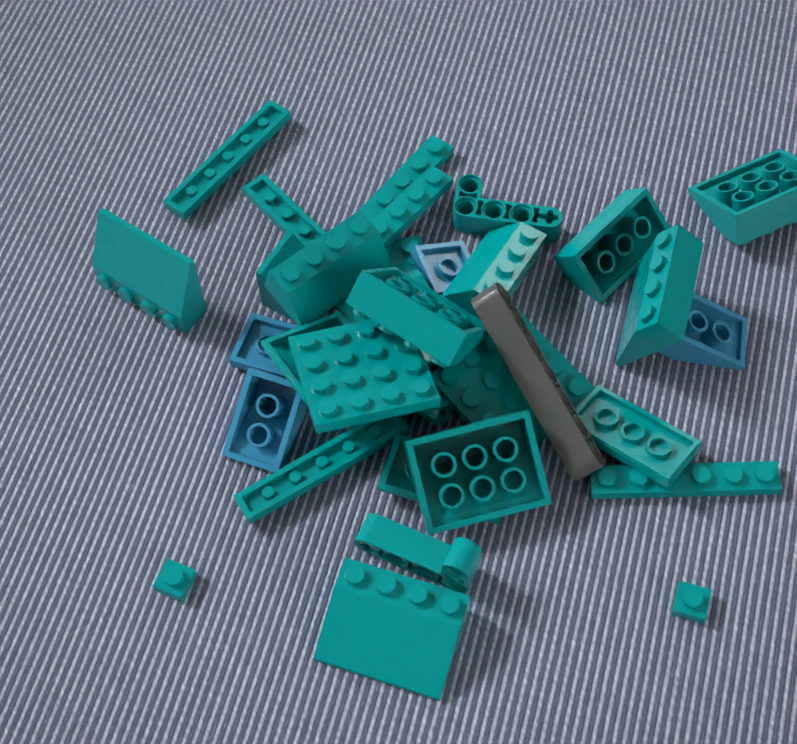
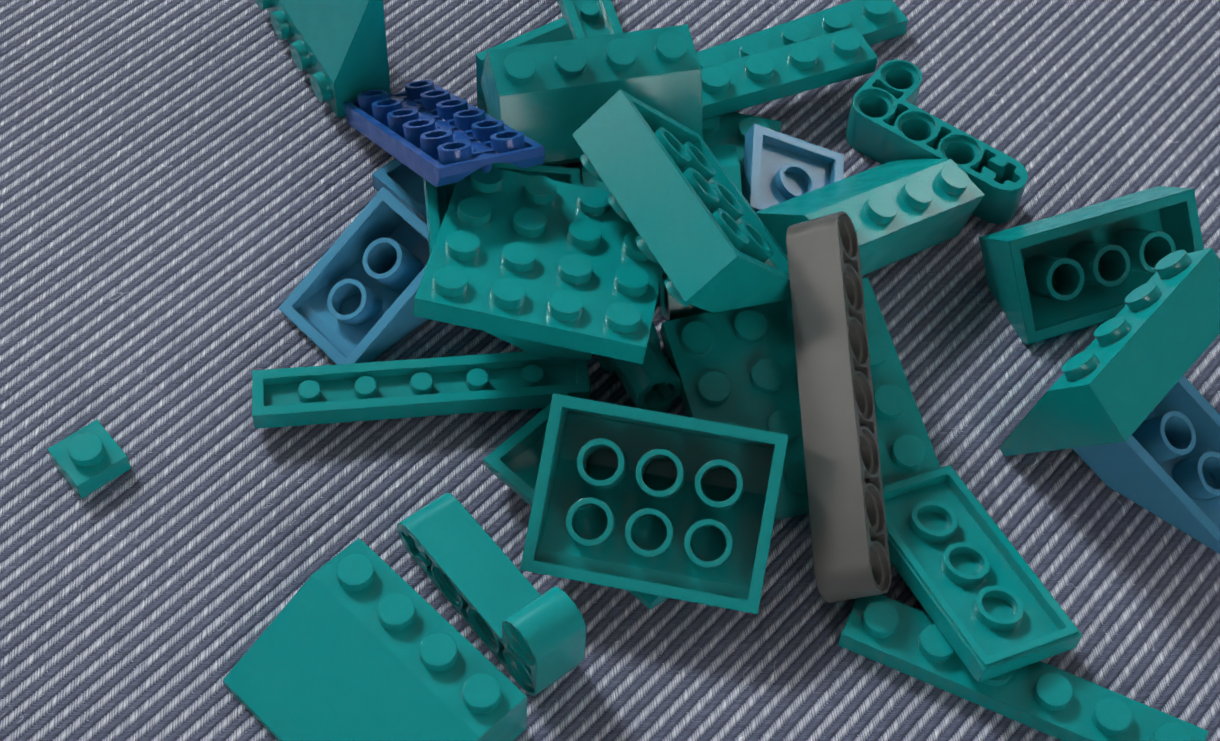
camera: 20 degrees right, 5 degrees down
none -> blue plate [343,80,545,187]

